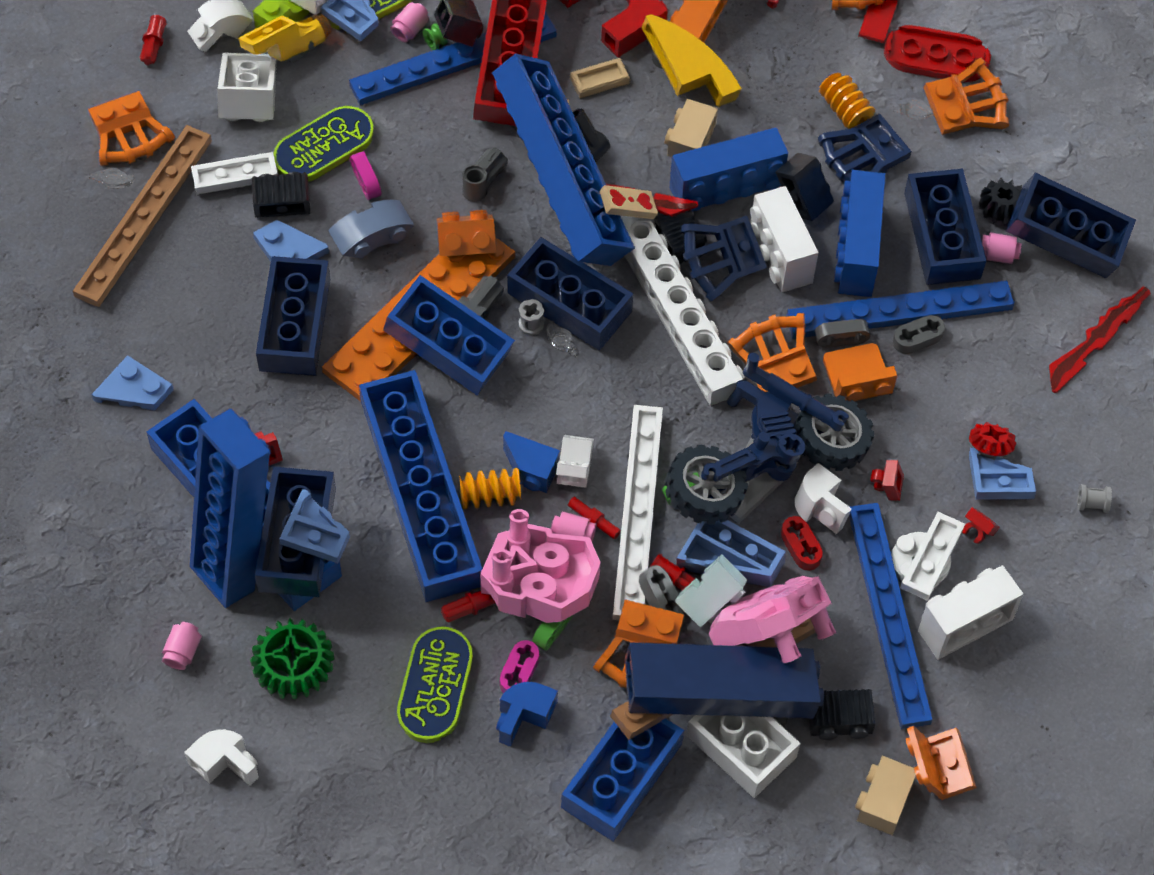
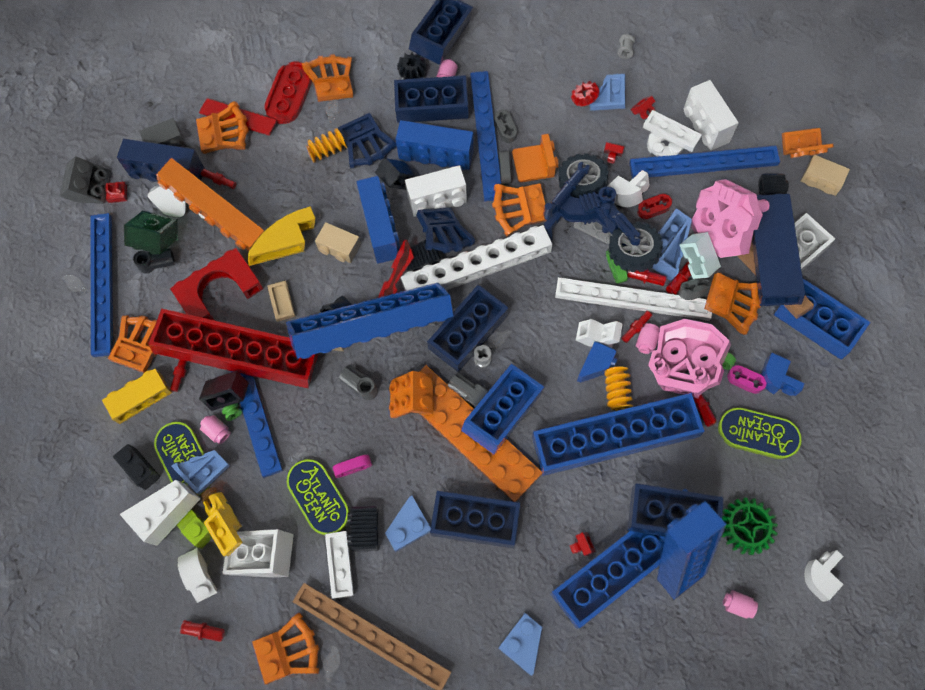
camera: 80 degrees left, 10 degrees up
medium blue wing [279,489,350,563] -> none
sand blue brick [328,200,414,259] -> none
tan tile [599,185,658,219] -> none
red sword [1049,286,1150,393] -> none
none -> red axle [627,269,666,286]

